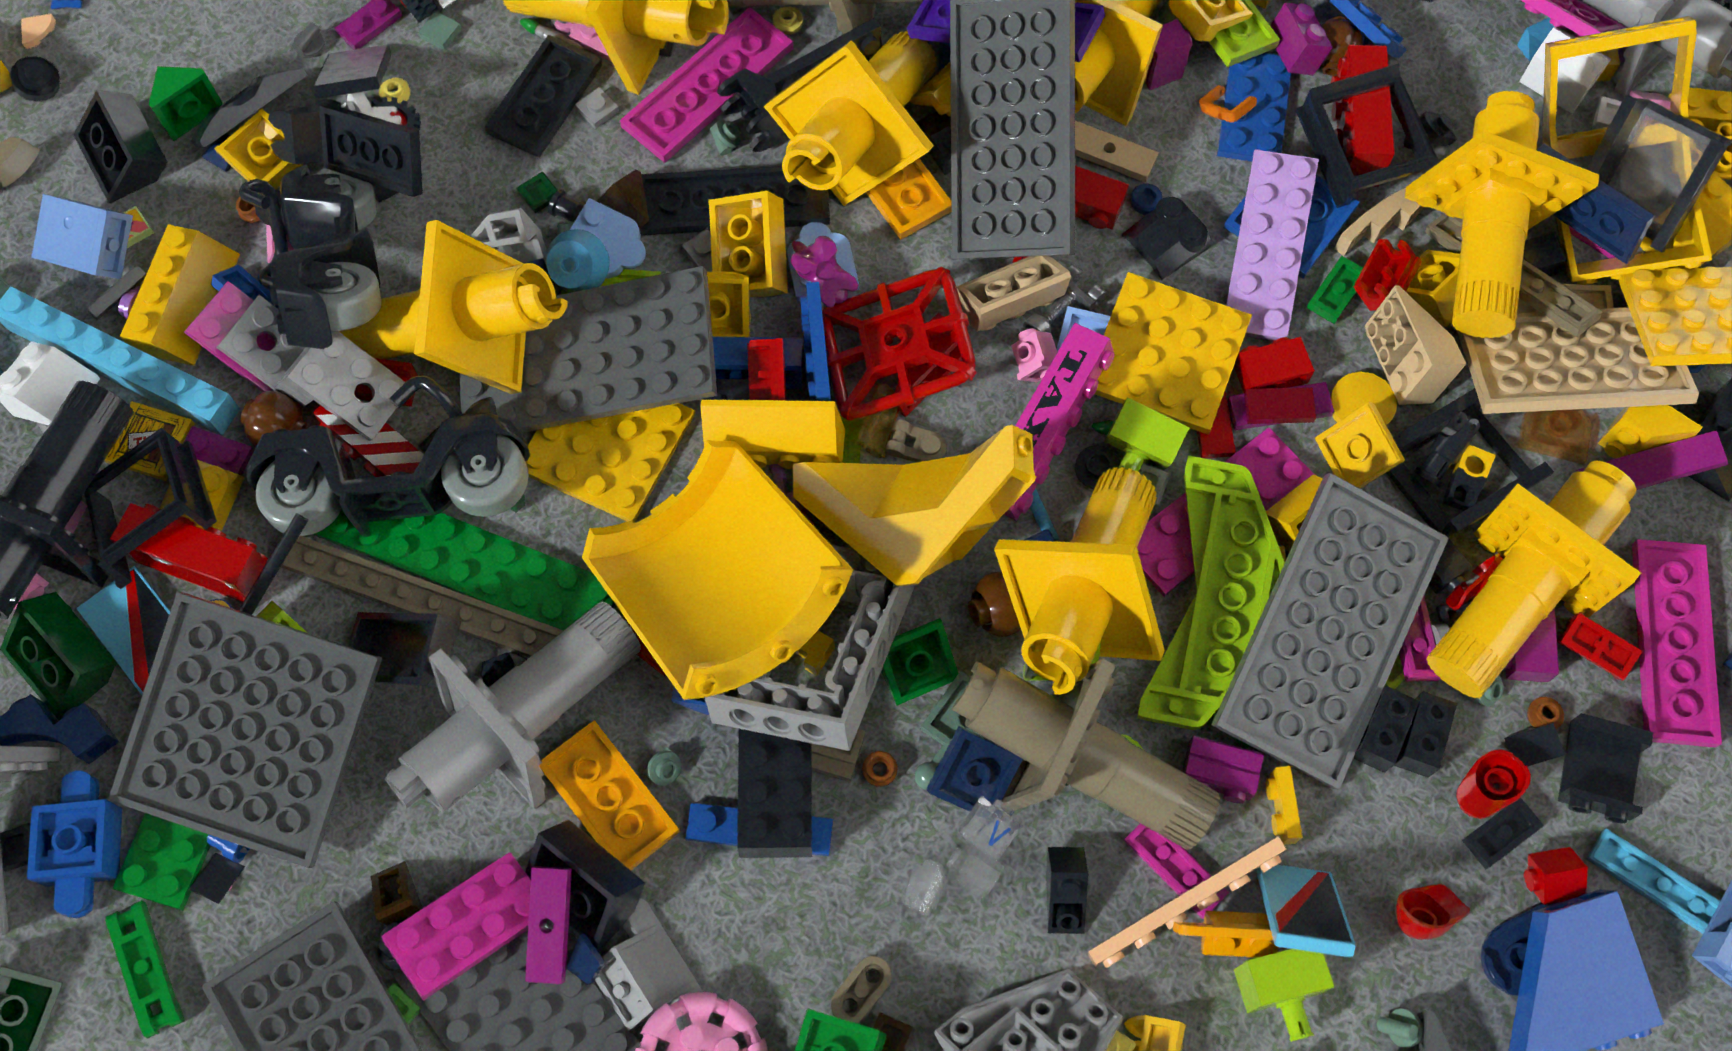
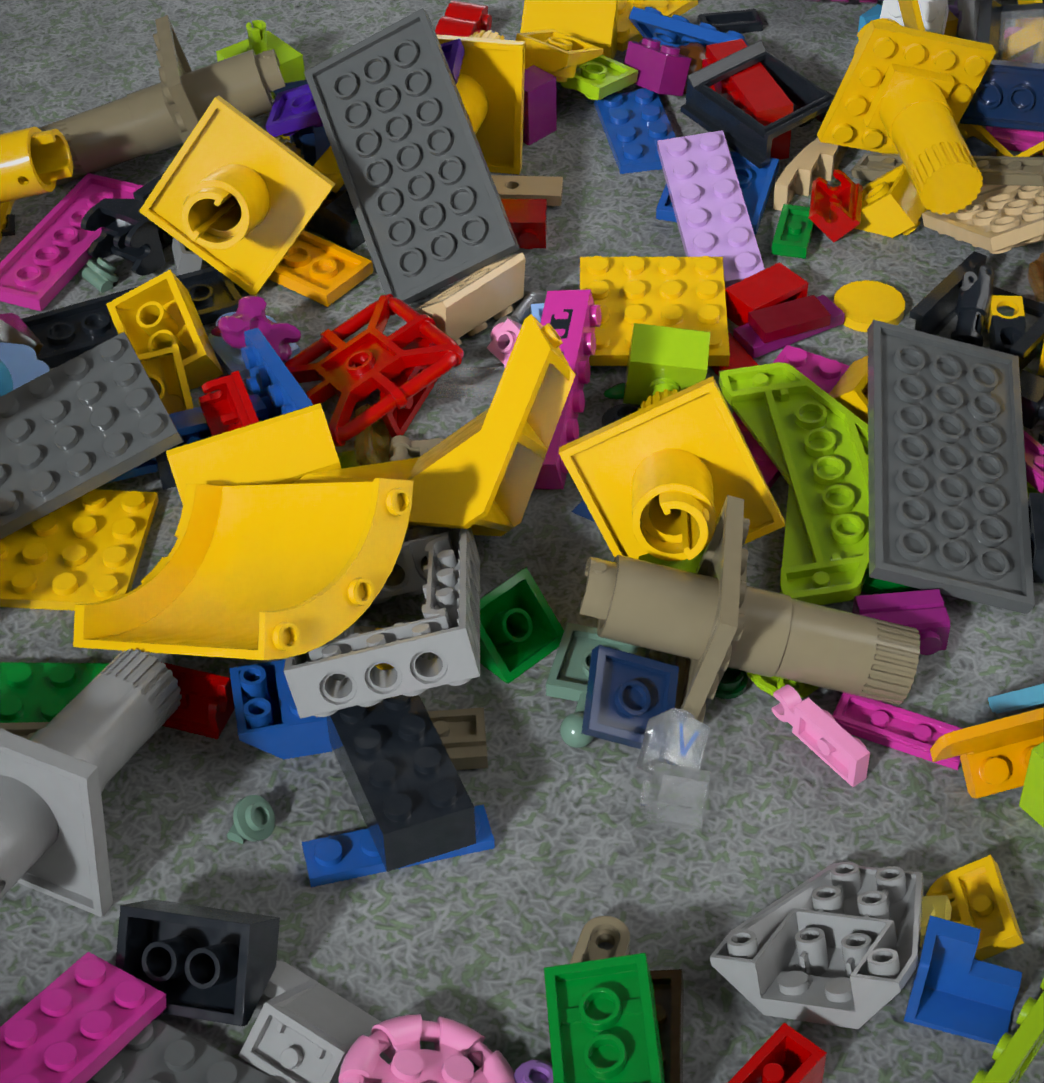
camera: 20 degrees left, 25 degrees down
magenta tile [525,866,571,984] -> none
light orange plate [539,720,680,870] -> none
dark blue slope [566,933,605,985] -> none
light yellow plate [773,6,803,35] -> none
dark orange plate [862,751,898,787] -> none
clear brick [902,859,949,917] -> none
reddish brown plant [968,572,1021,637] -> none
black slope [1046,847,1088,934] -> none
light nougat plate [1088,837,1286,968] -> none
black slope [1121,197,1212,280] -> none
dark blue tile [1130,183,1163,215] -> none
orange piece [1199,85,1257,122] -> none
yellow plate [1265,766,1303,845] -> none
yellow tile [1315,402,1405,489] -> none
tan slope [1365,286,1466,405] -> none
none -> bright pink plate [772,684,870,787]

